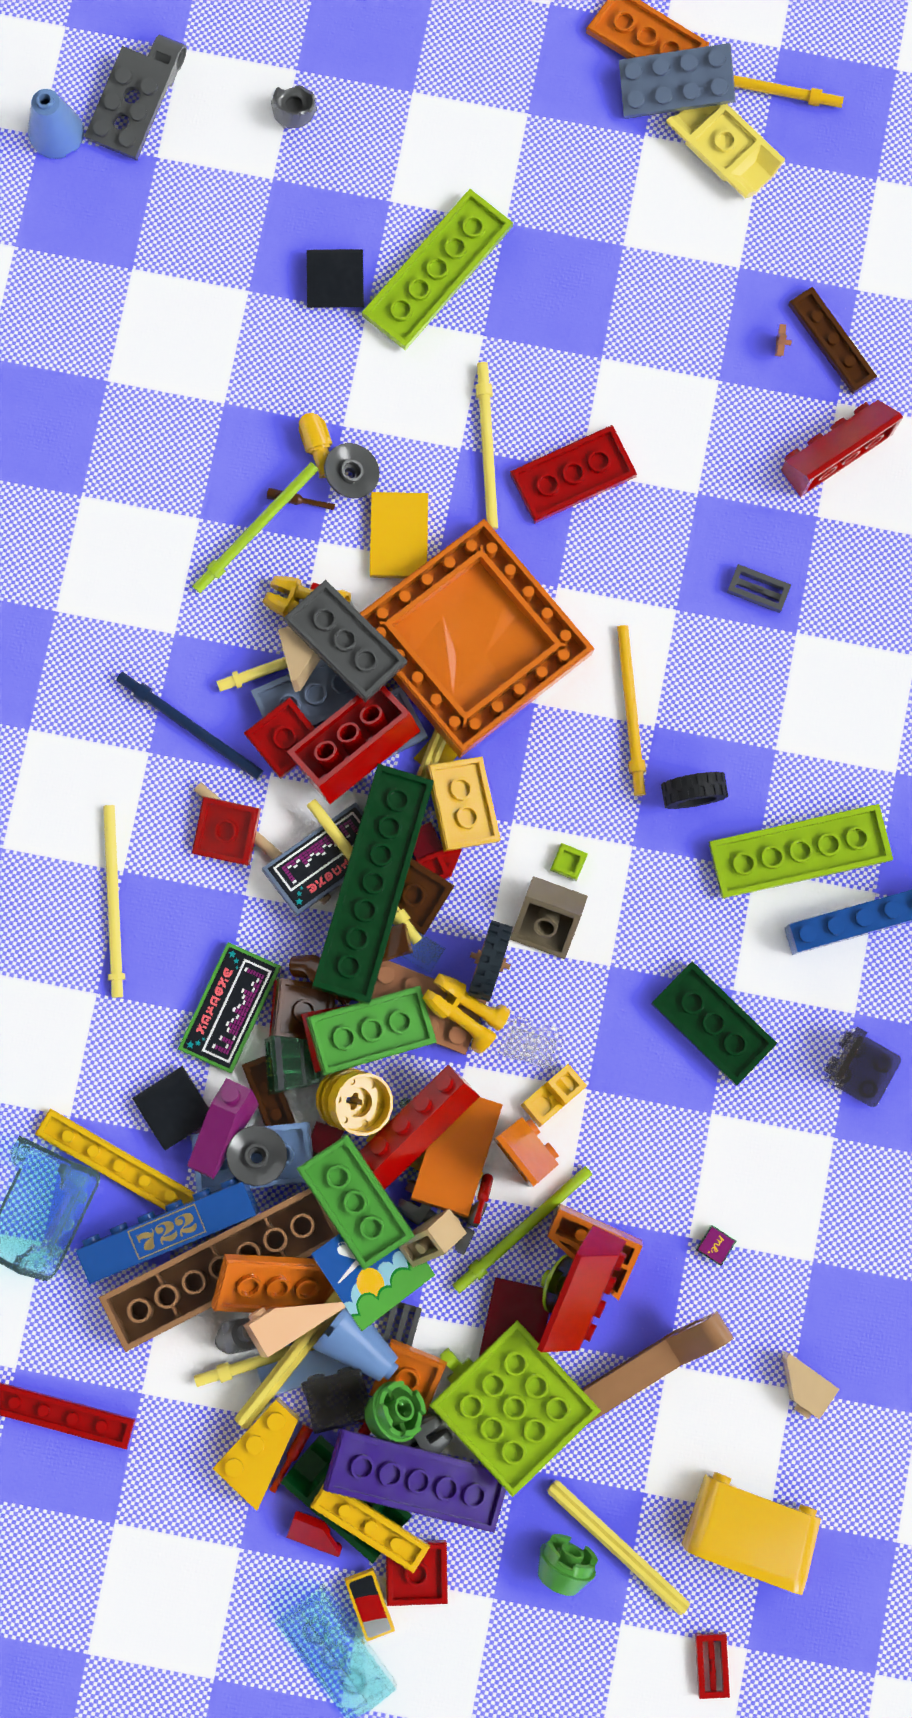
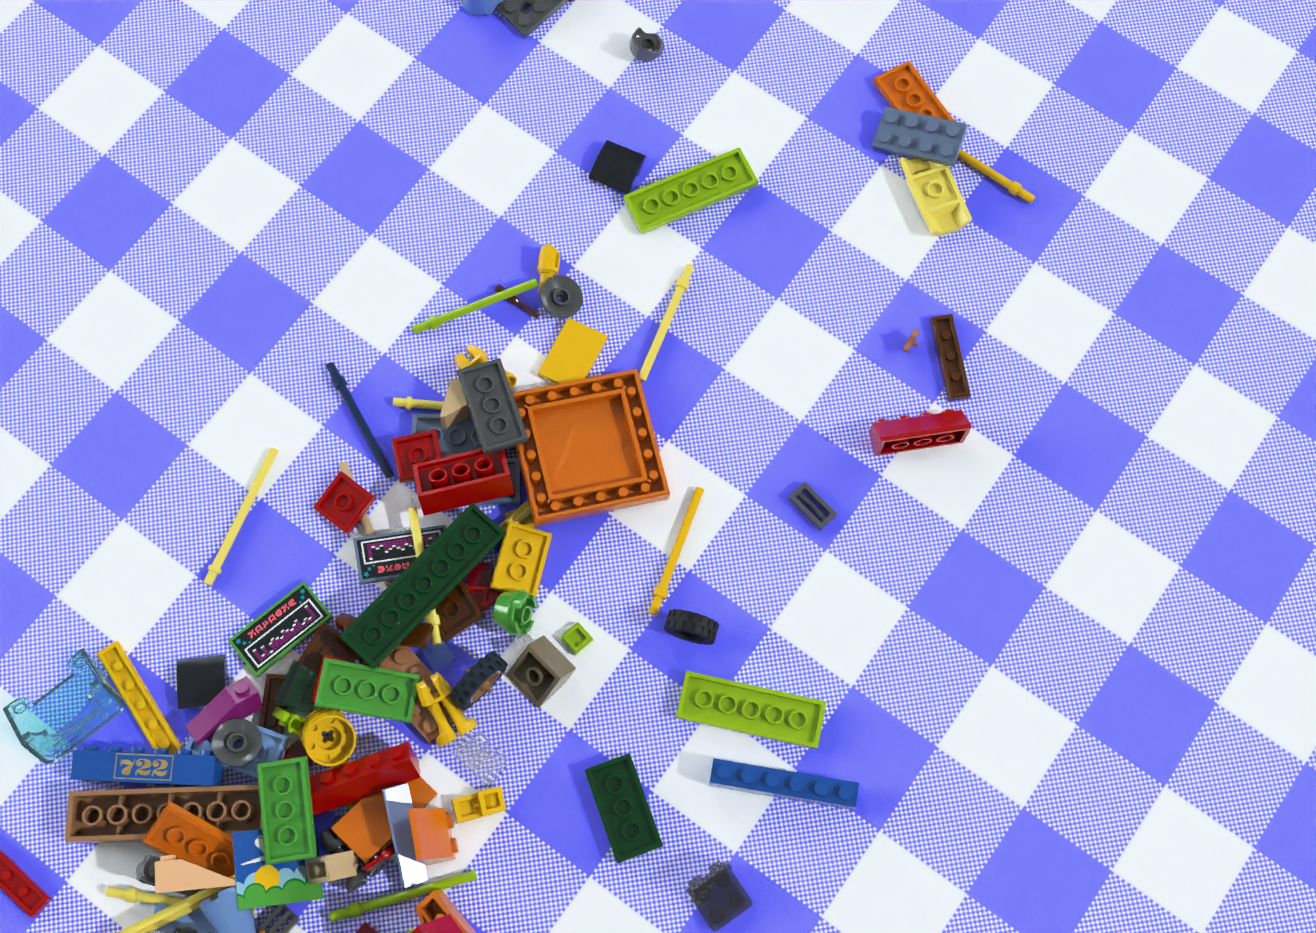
camera: 30 degrees right, 10 degrees down
red tile [510,425,637,524] -> none
none -> lime plate [272,706,307,736]
none -> light blue tile [382,783,428,888]
none -> bright green cone [493,590,537,636]

